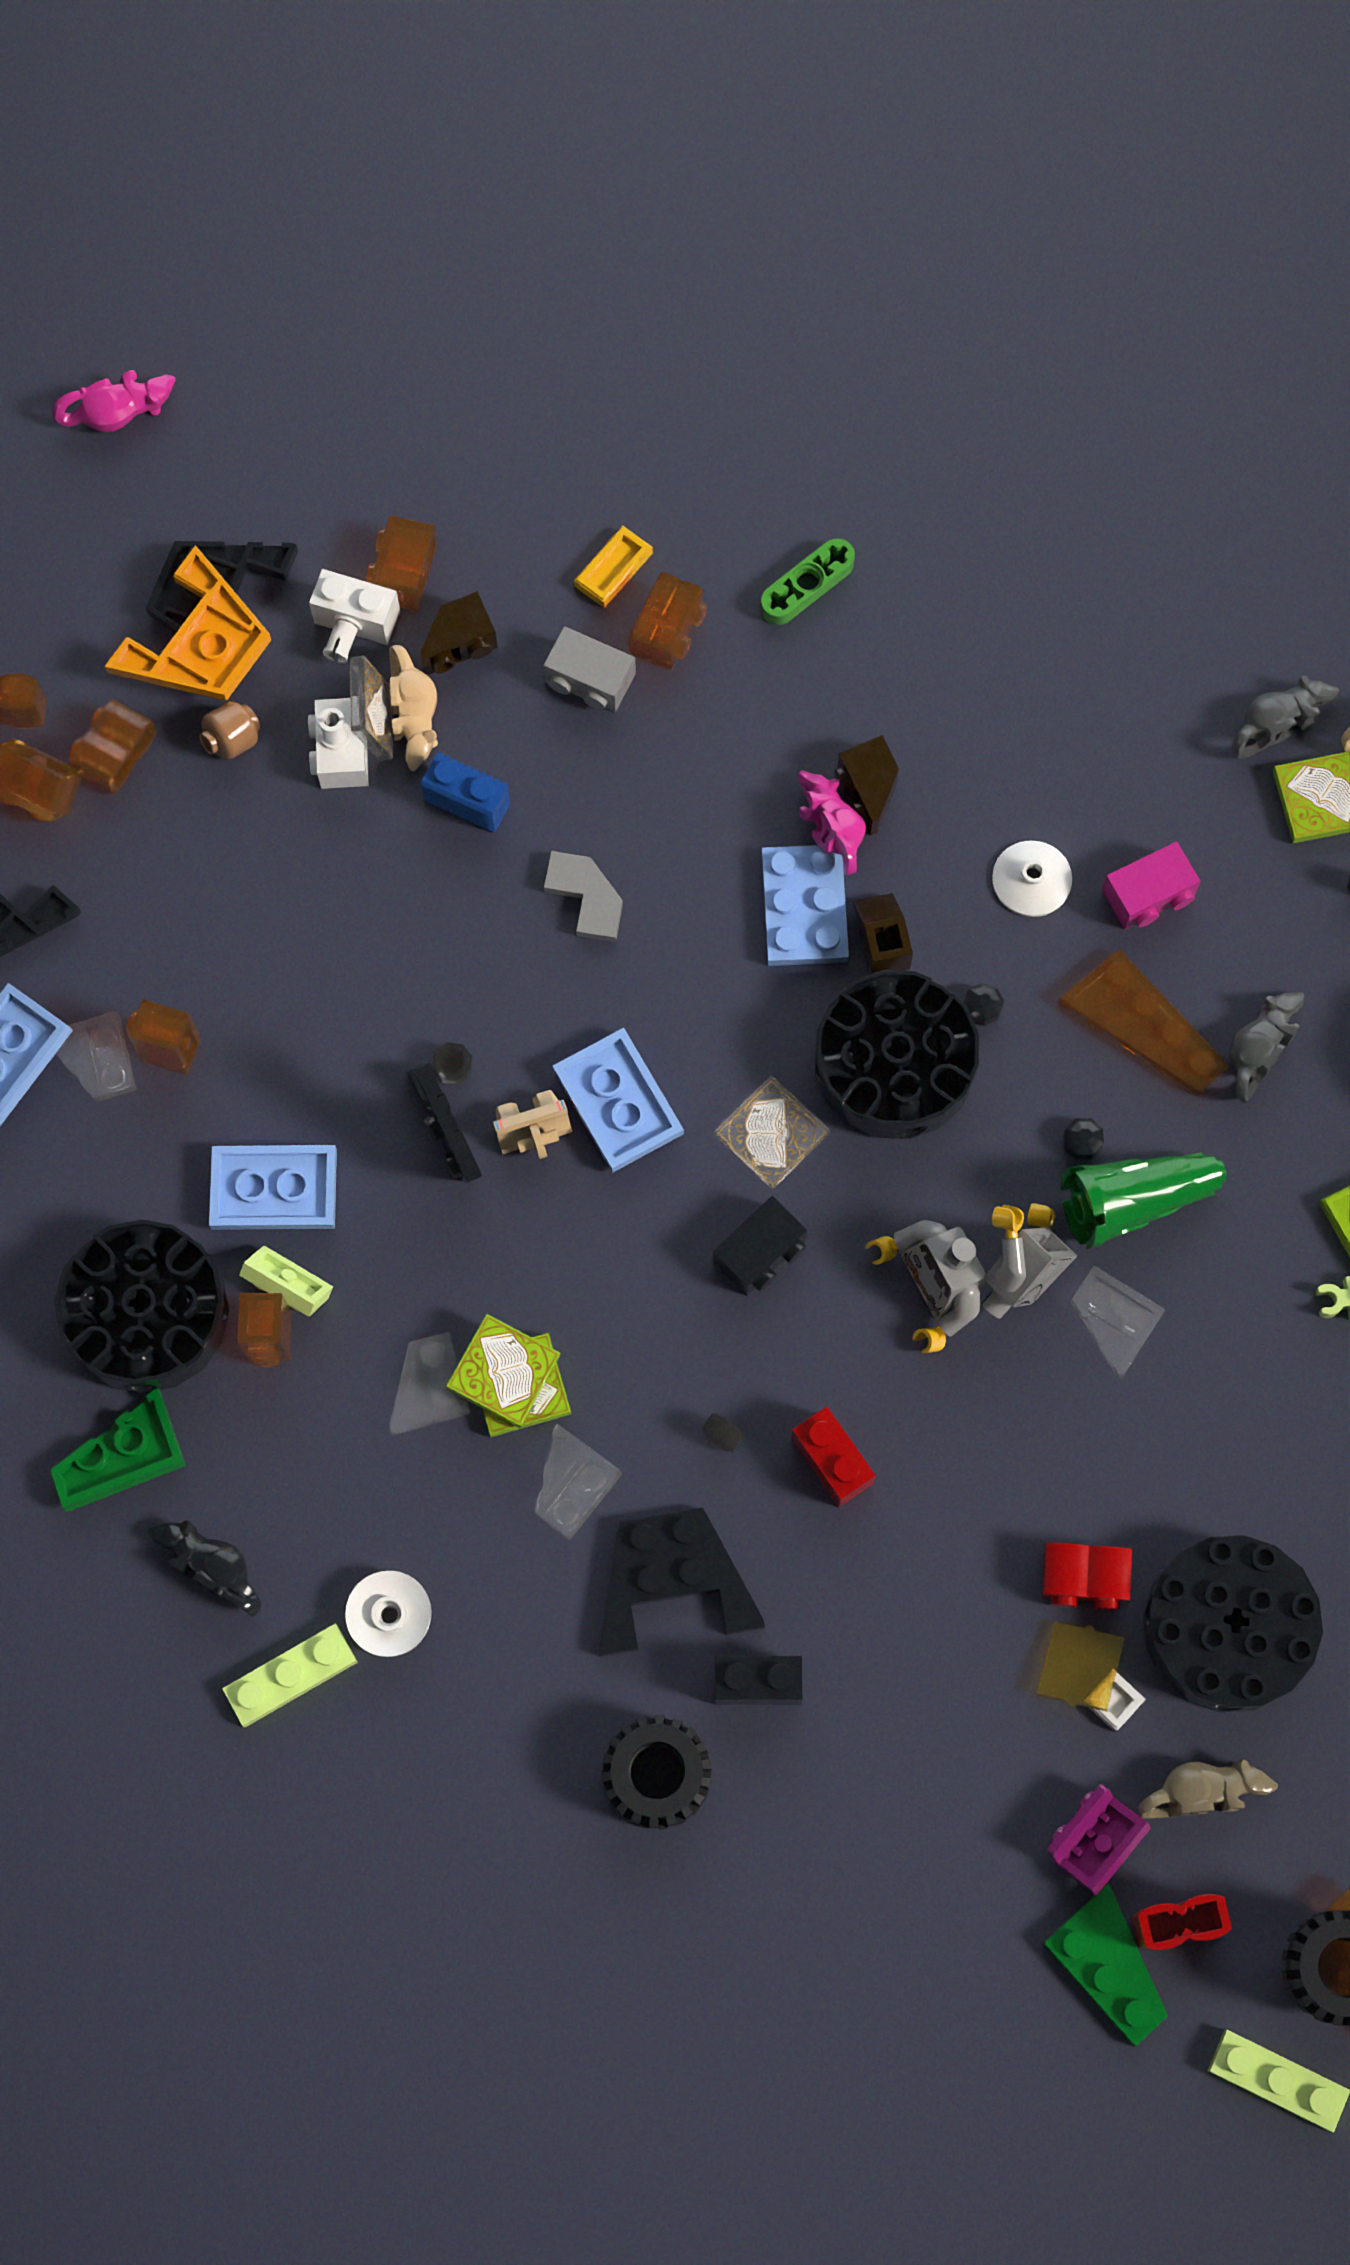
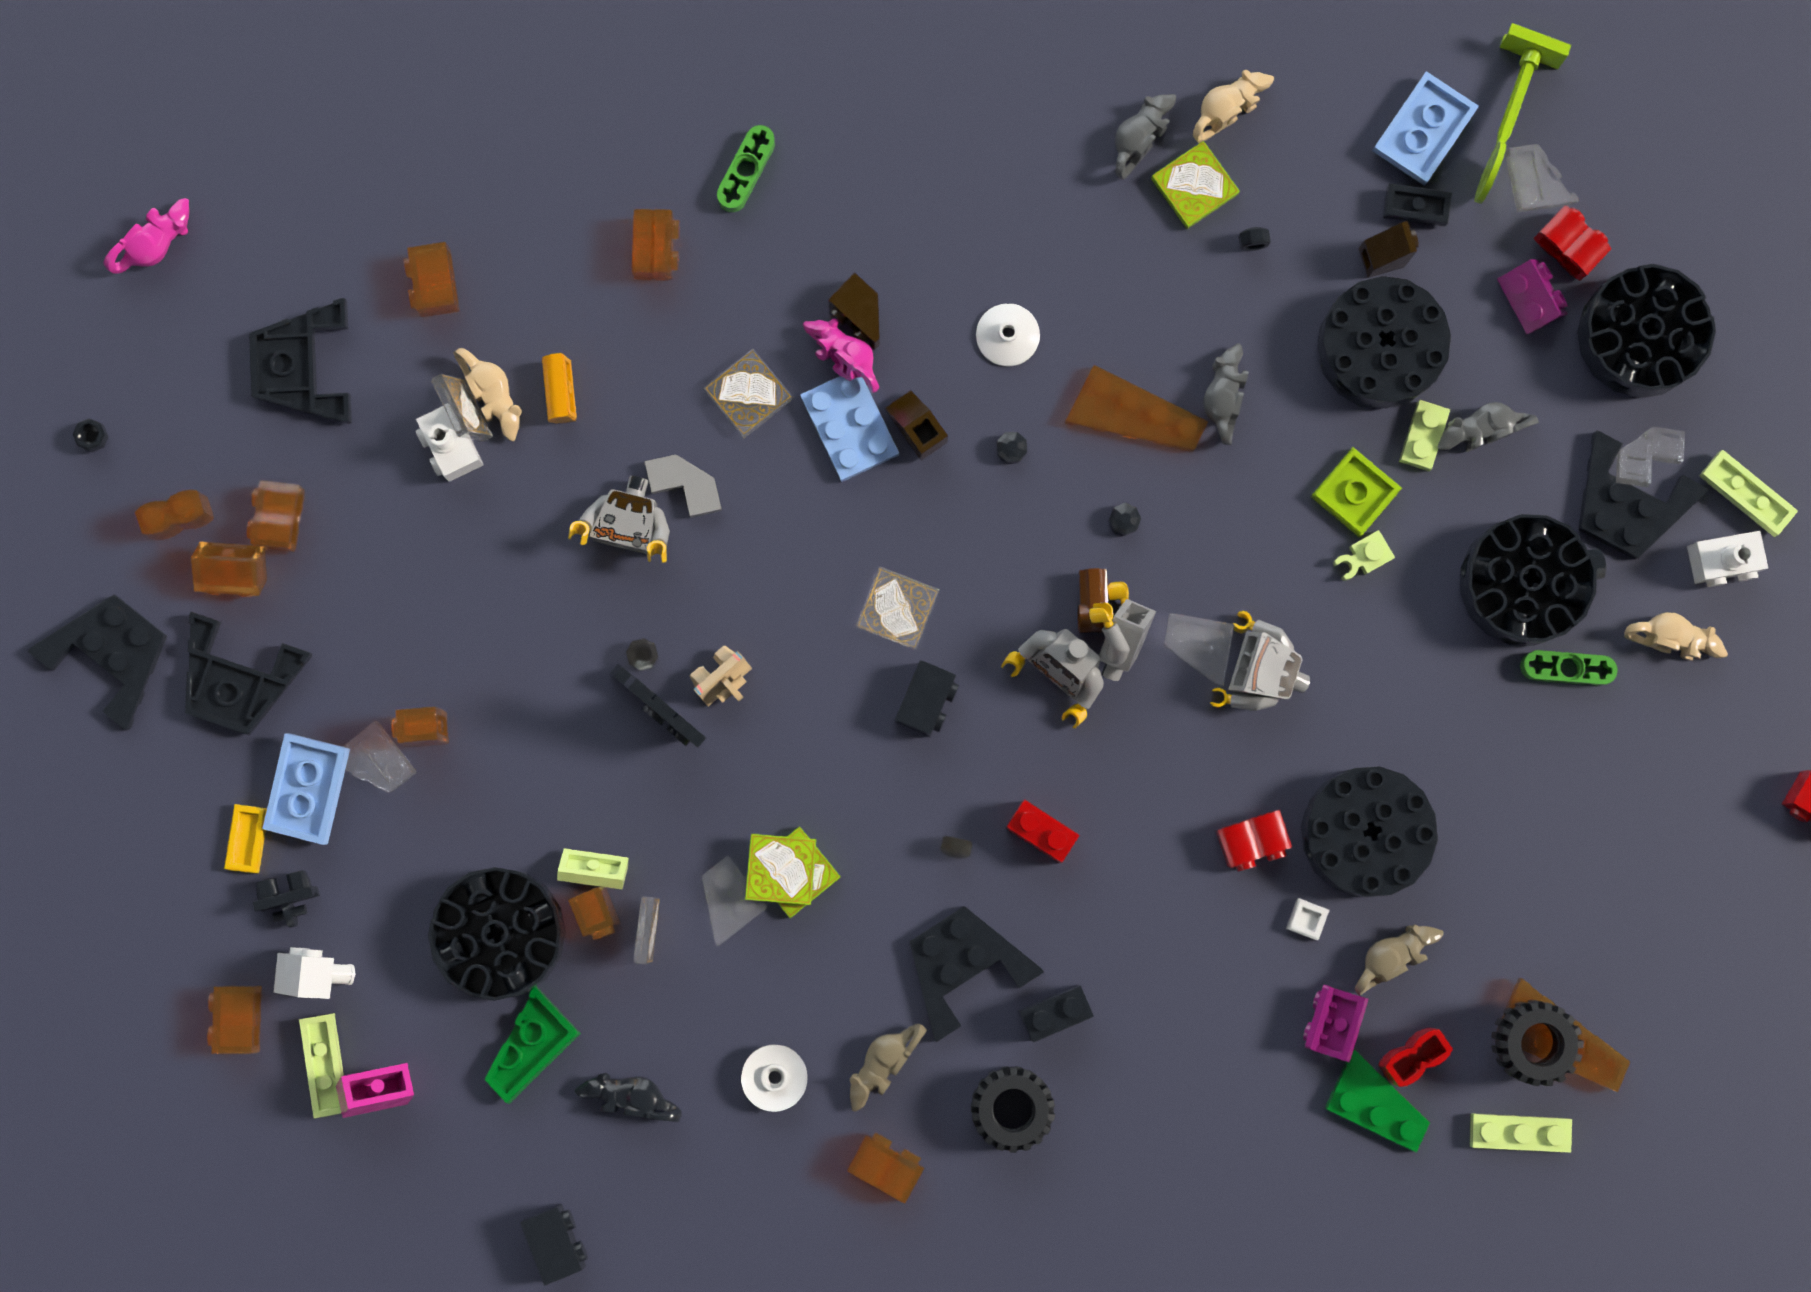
camera: 30 degrees left, 10 degrees up
light orange wing [104,545,271,701] -> none
medium nougat head [199,701,261,760] -> none
light blue plate [209,1145,337,1230] -> none
yellowish green plate [222,1623,358,1728] -> none
white brick [309,569,401,663] -> none
dark brown slope [420,591,498,675] -> none
blue brick [420,752,510,832] -> none
clear wing [535,1424,622,1540] -> none
light grey brick [543,626,636,713] -> none
light blue plate [553,1028,684,1173] -> none
yellow tile [574,525,653,608] -> none
black brick [815,970,979,1139] -> none
clear yellow piece [1037,1621,1125,1712] -> none
green cone [1060,1152,1227,1249] -> none
dark pink brick [1102,841,1201,929] -> none
none -> black brick [520,1204,588,1286]
none -> light orange brick [542,353,577,423]
none -> torso [568,476,670,563]
none -> clear tile [634,896,660,964]
none -> tile [703,348,793,439]
none -> clear orange brick [847,1132,925,1204]
none -> dark tan animal [849,1024,927,1112]
none -> reddish brown piece [1077,568,1111,633]
none -> light grey torso [1210,611,1310,711]

